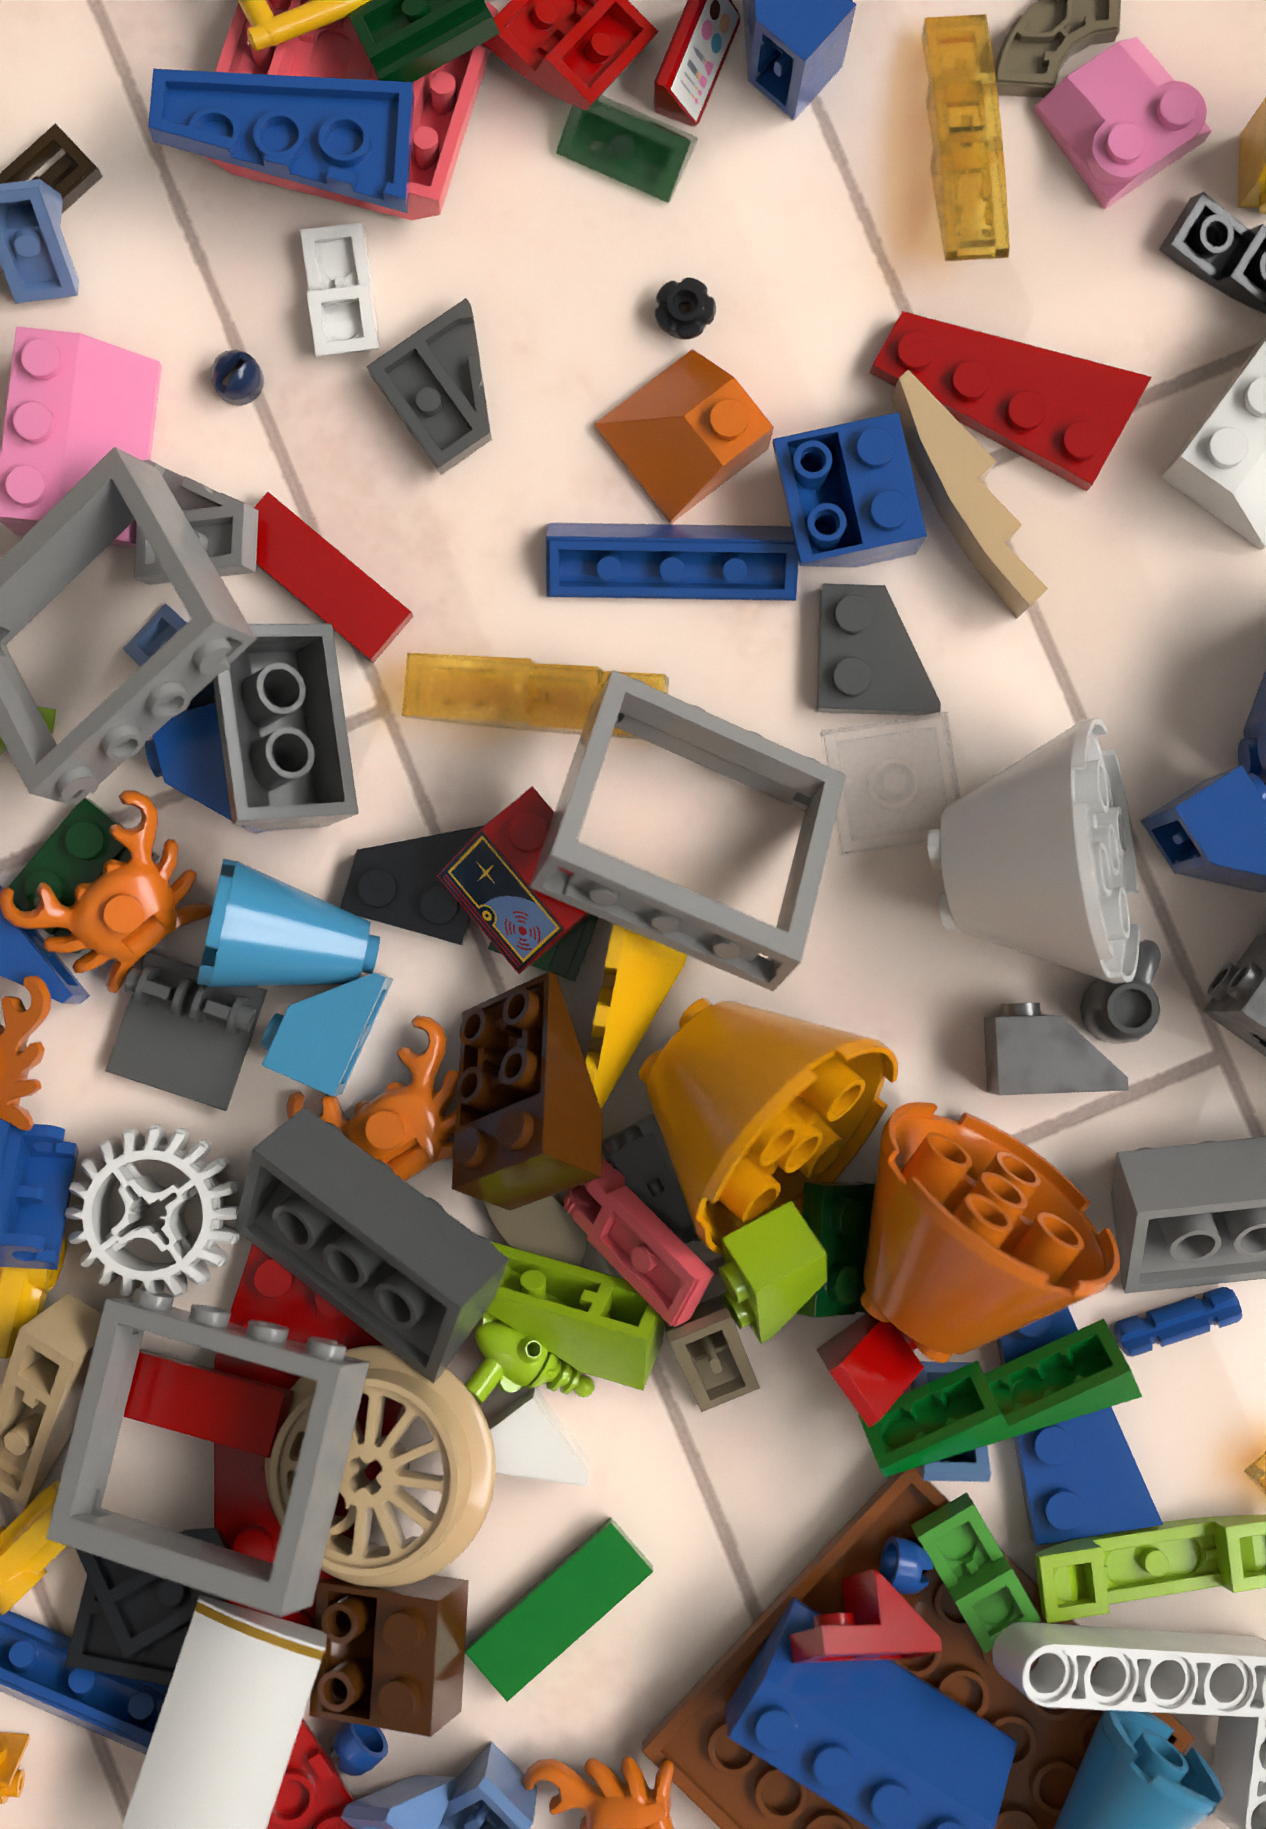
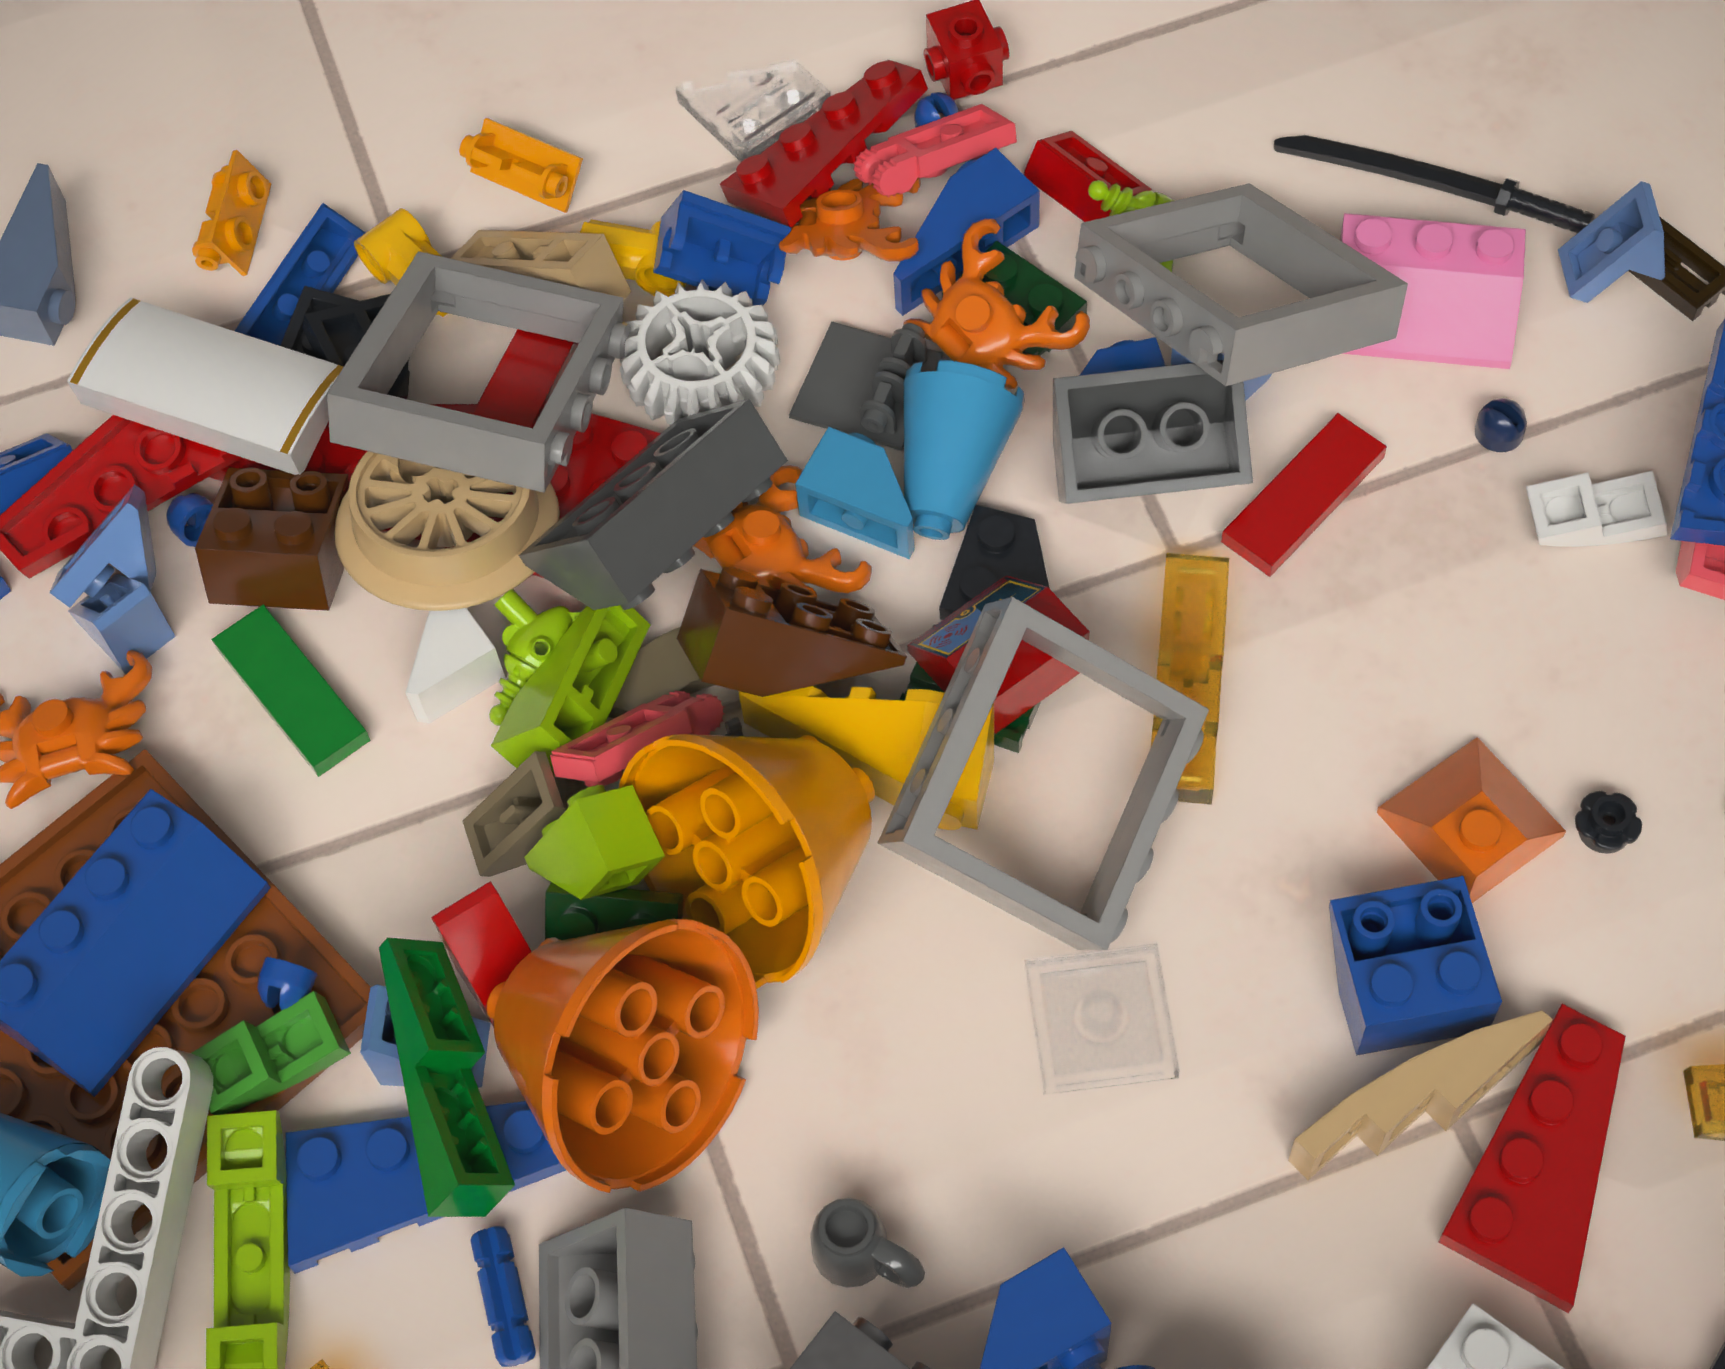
camera: 100 degrees right, 25 degrees down
light grey wing [134,459,259,585] -> none
dark grey wing [366,298,492,475] -> none
blue slope [546,523,799,601] -> none
red slope [790,1569,942,1663] -> none
dark grey wing [817,583,941,716] -> none
white cone [927,718,1140,984] -> none
flat silver slope [984,1003,1129,1095] -> none

